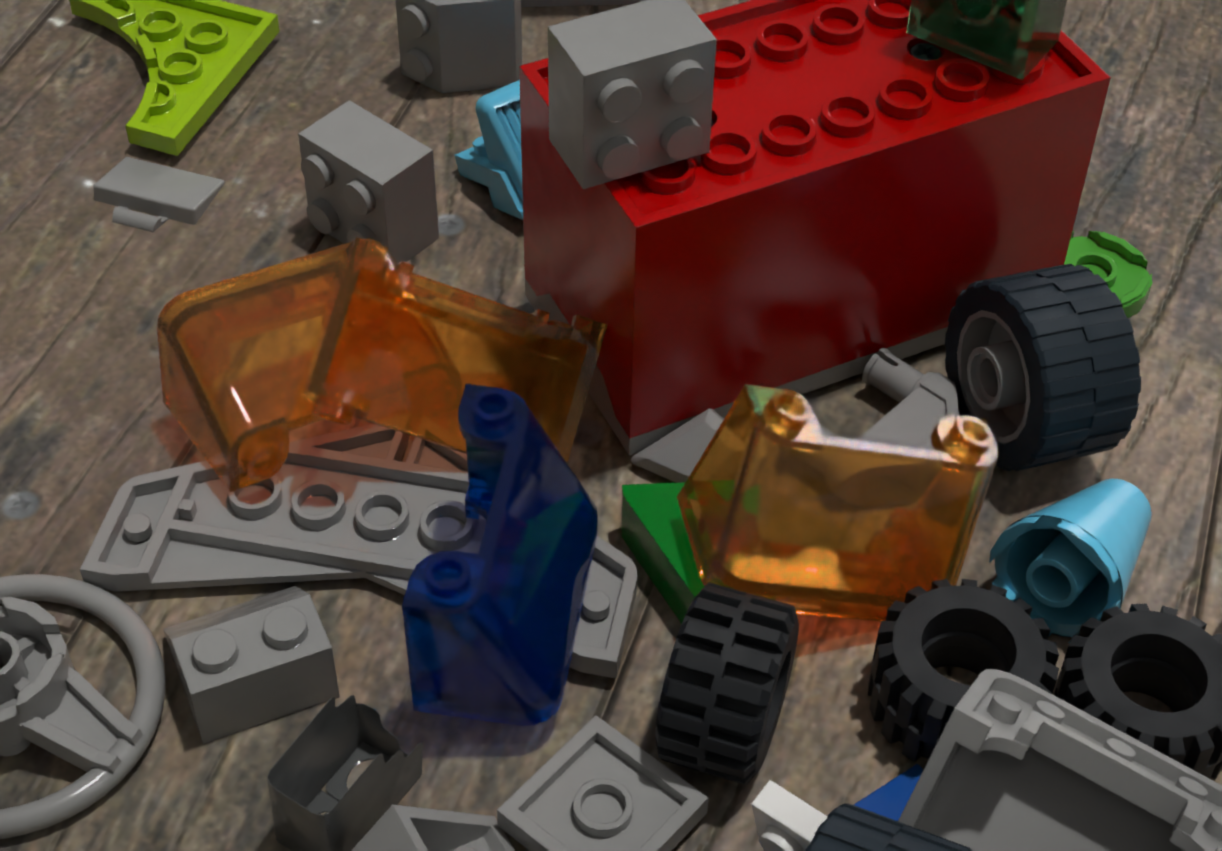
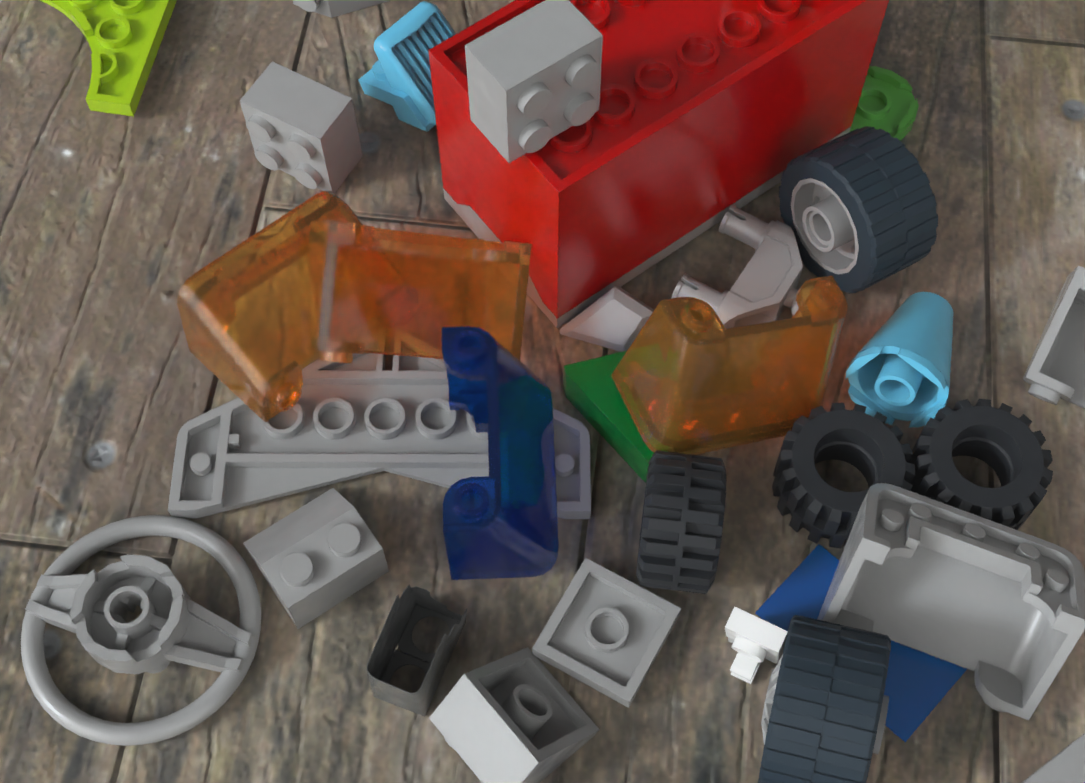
camera: 10 degrees left, 15 degrees up
light grey piece [93,157,225,232] -> none

